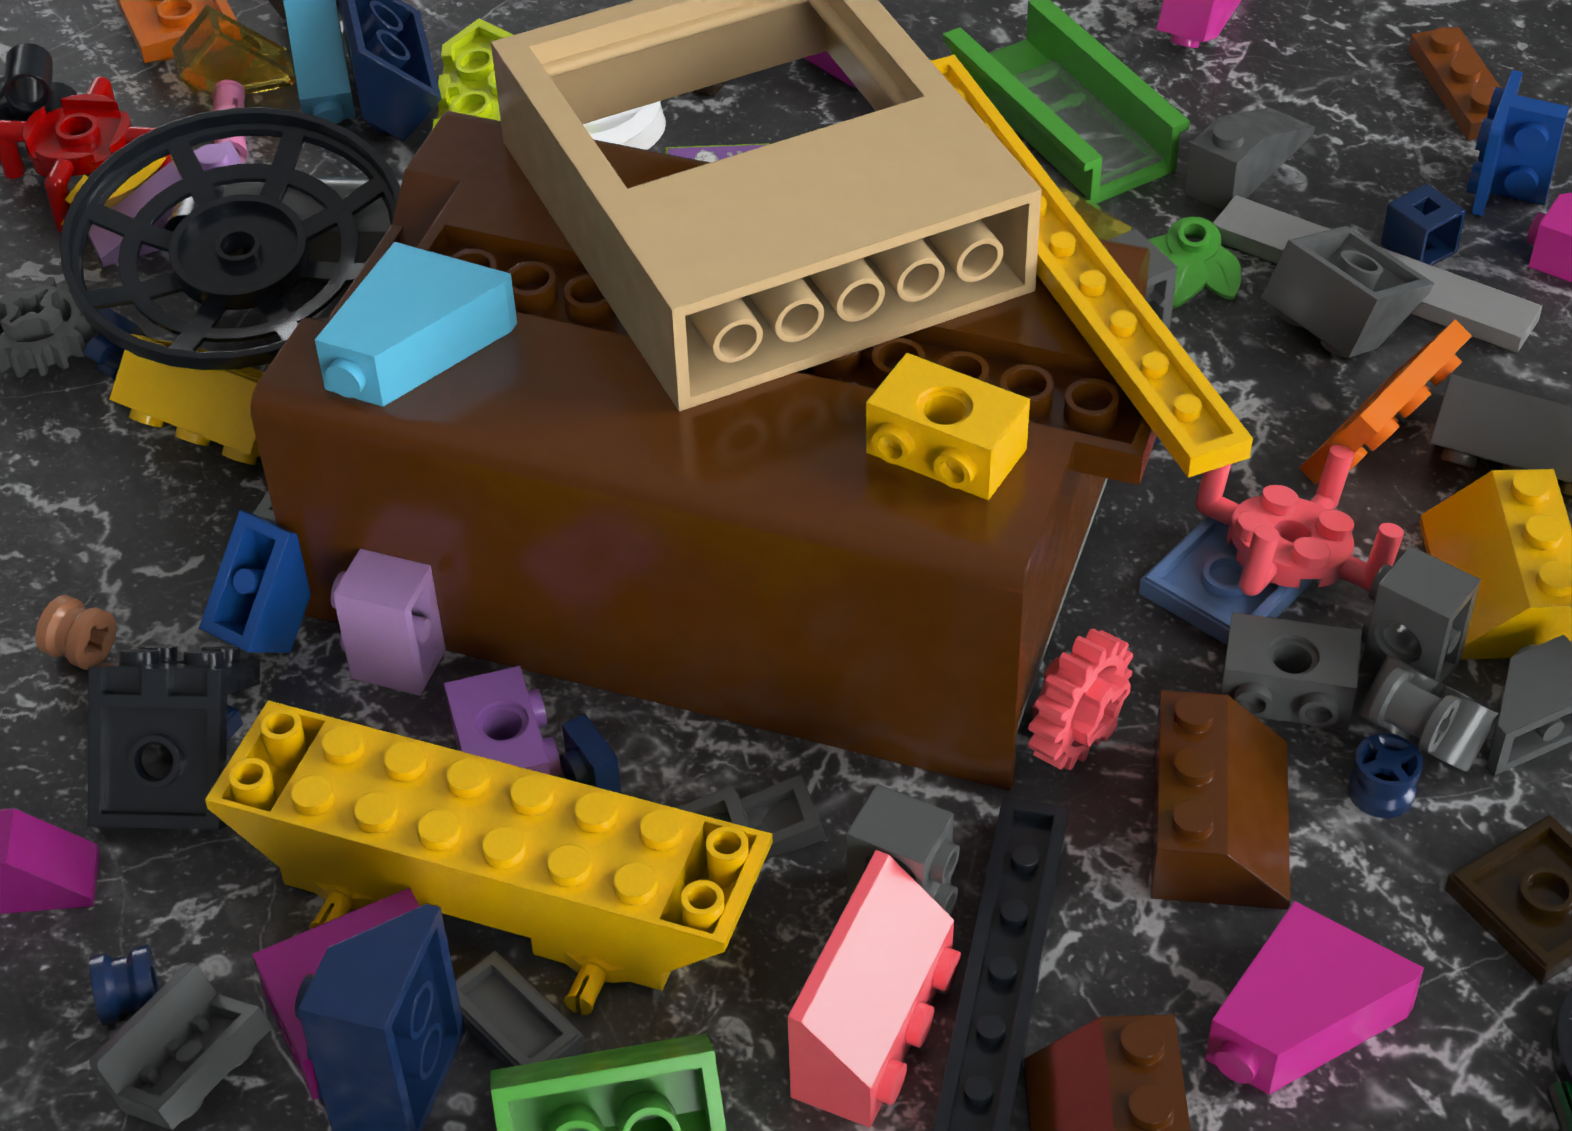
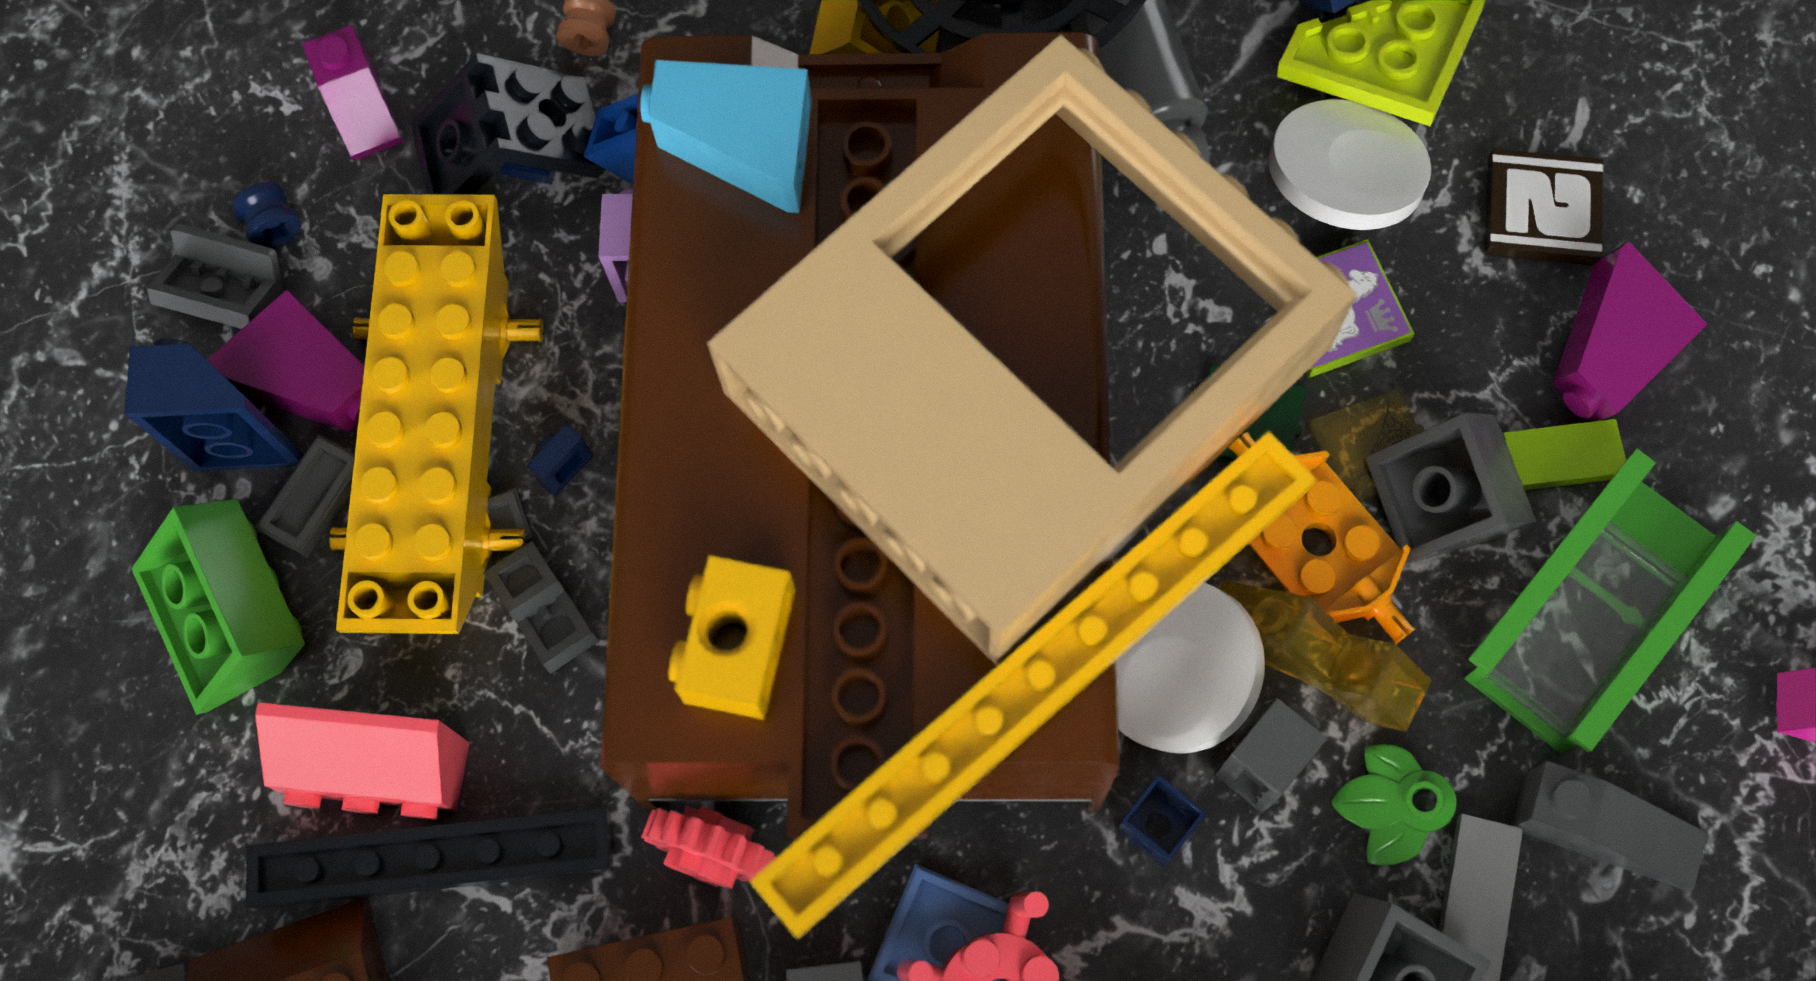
camera: 75 degrees right, 25 degrees up
medium lavender brick [444,666,562,776] -> none
dark grey brick [846,784,960,915] -> none

